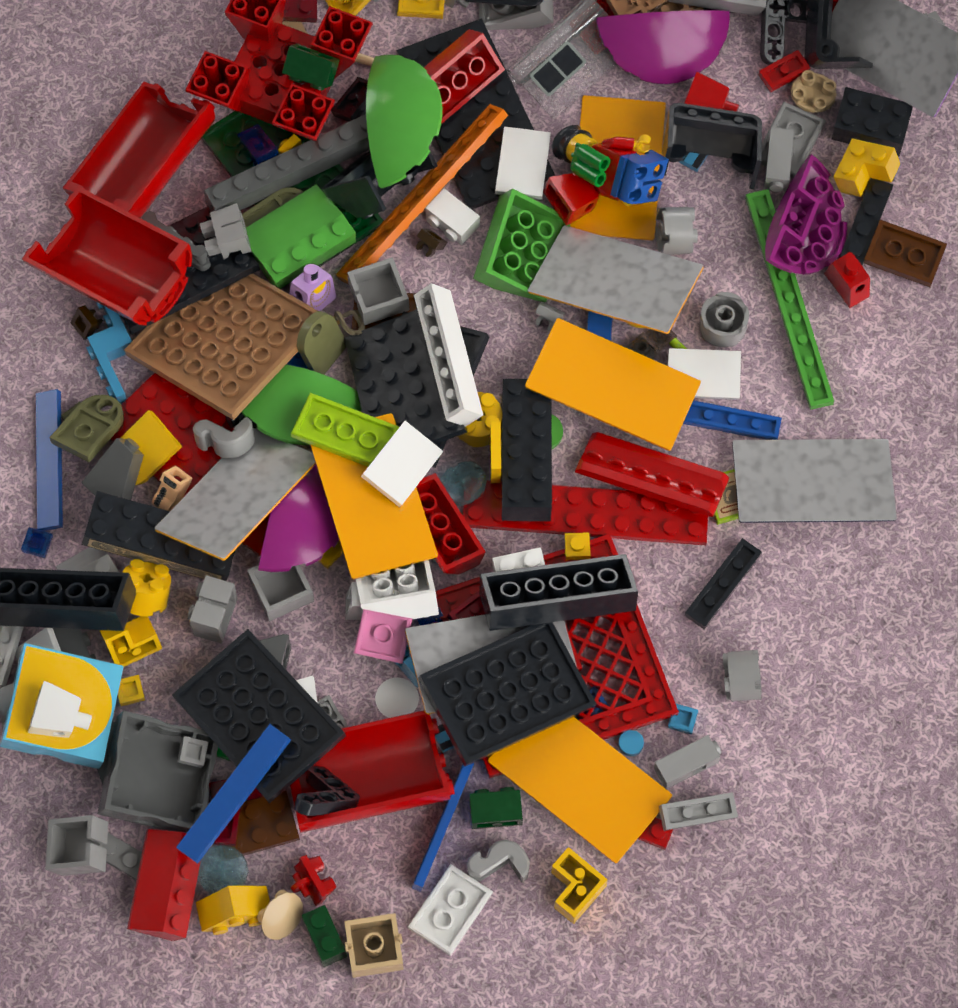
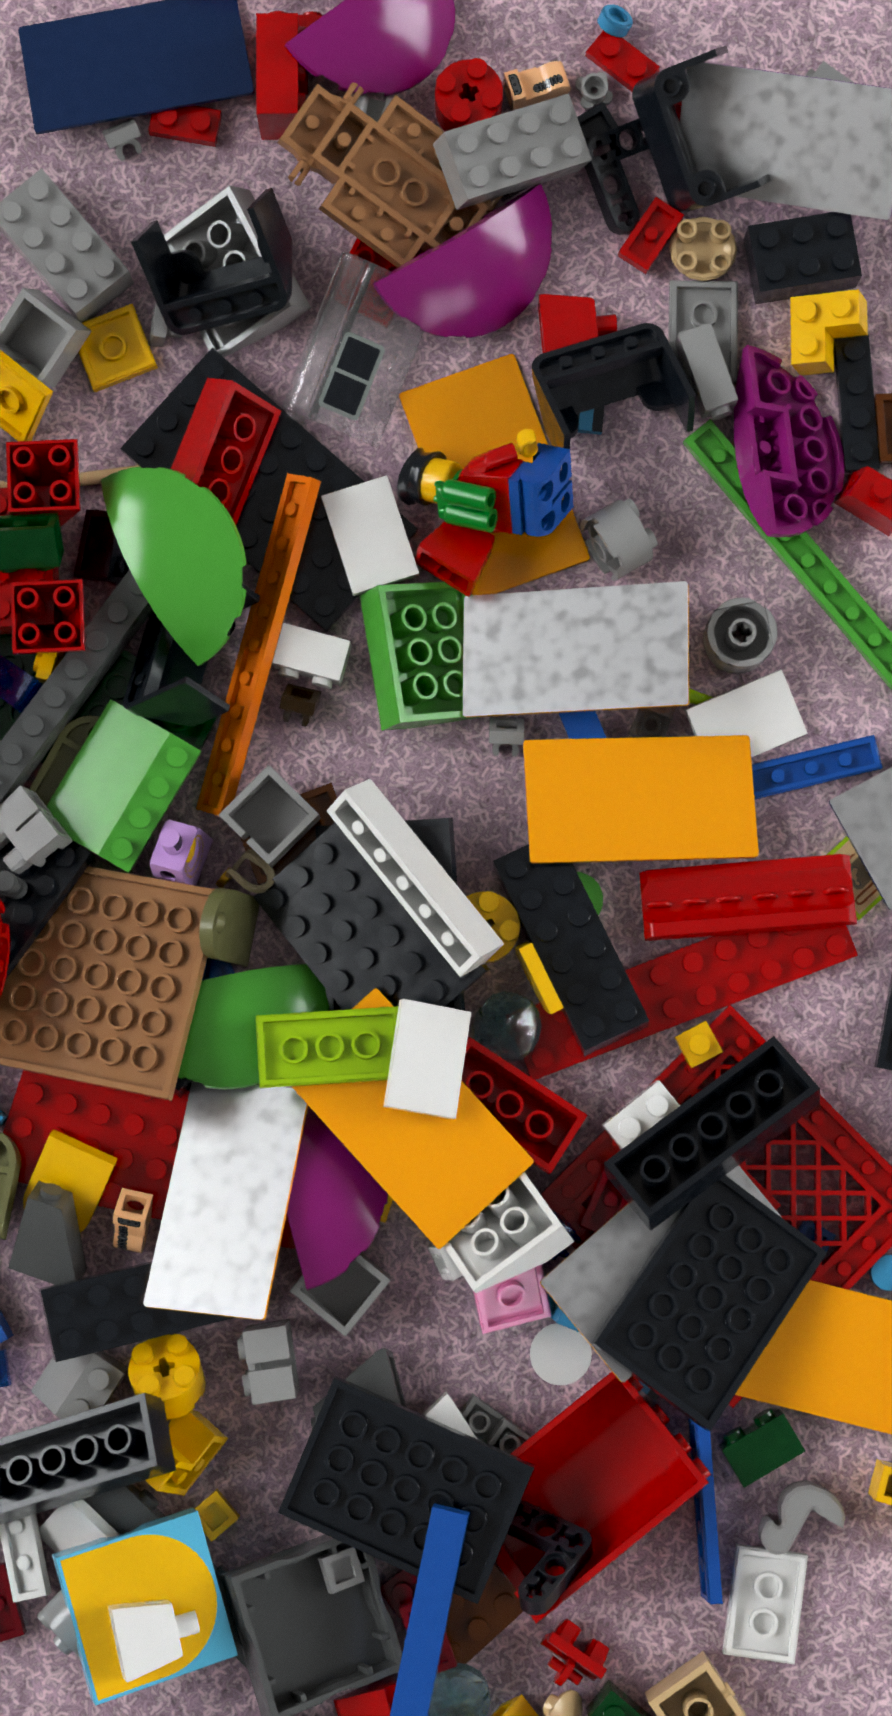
camera: 25 degrees left, 15 degrees up
light grey animal [193,417,255,459] -> none

